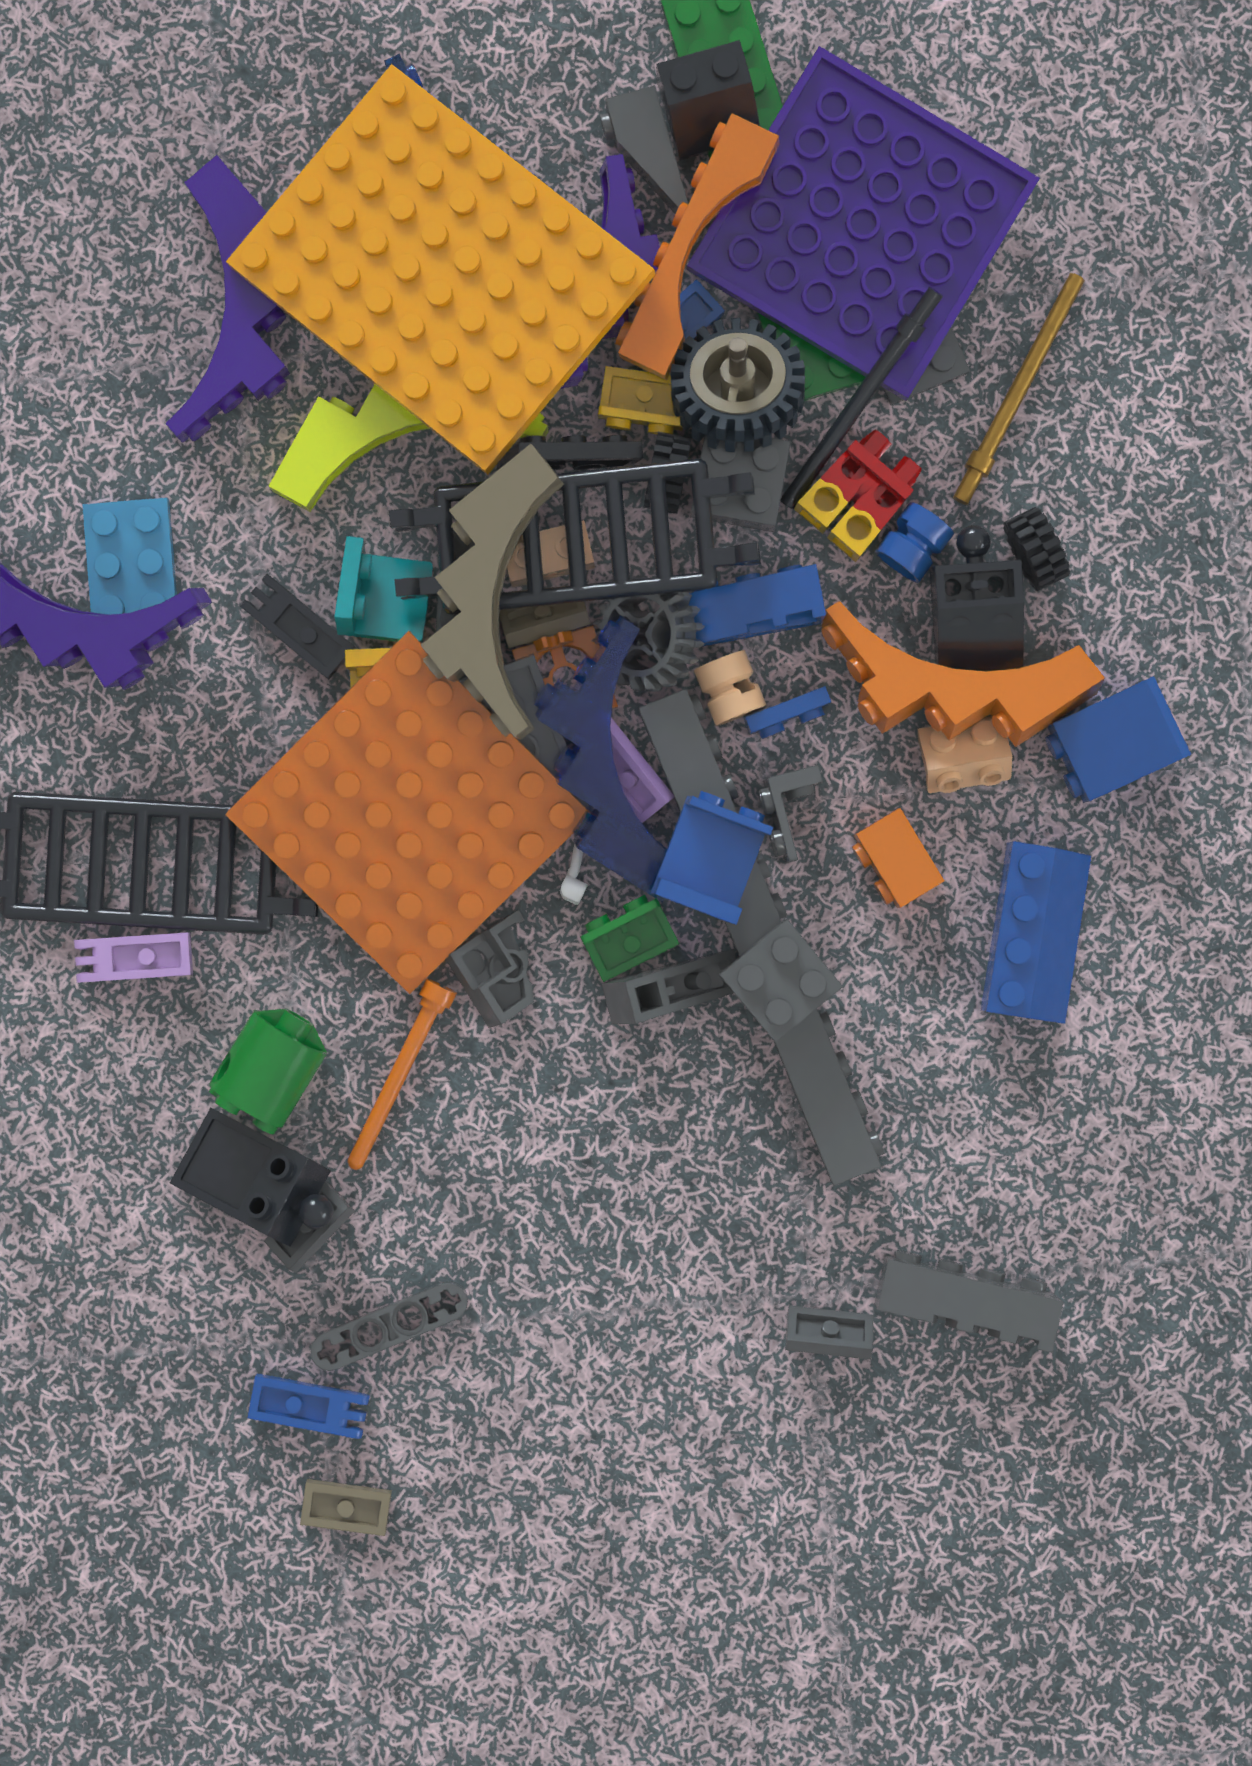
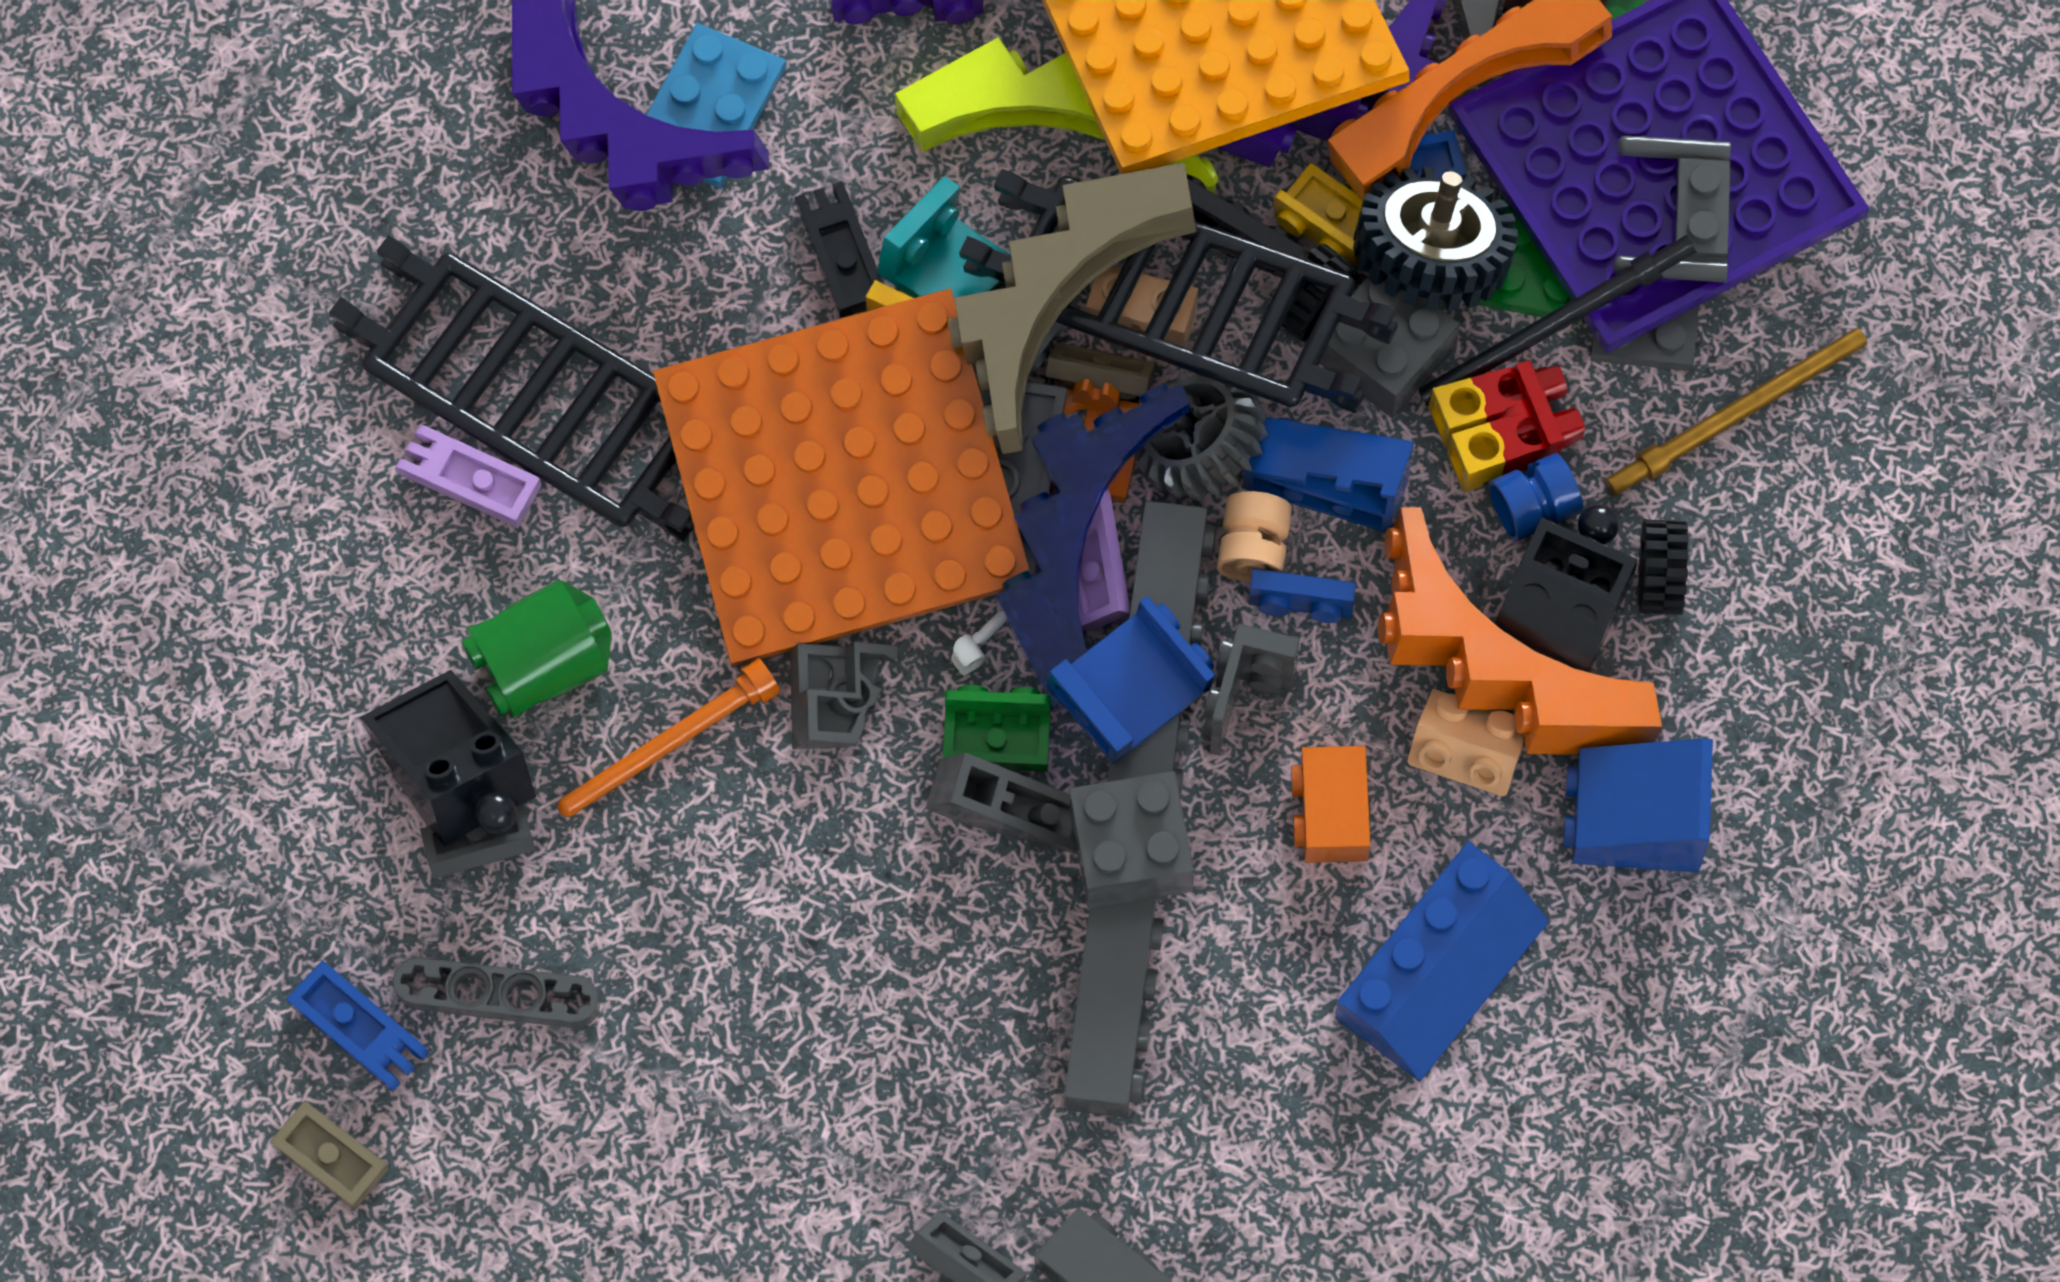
camera: 30 degrees right, 20 degrees down
none -> dark grey plate [1613,136,1731,283]

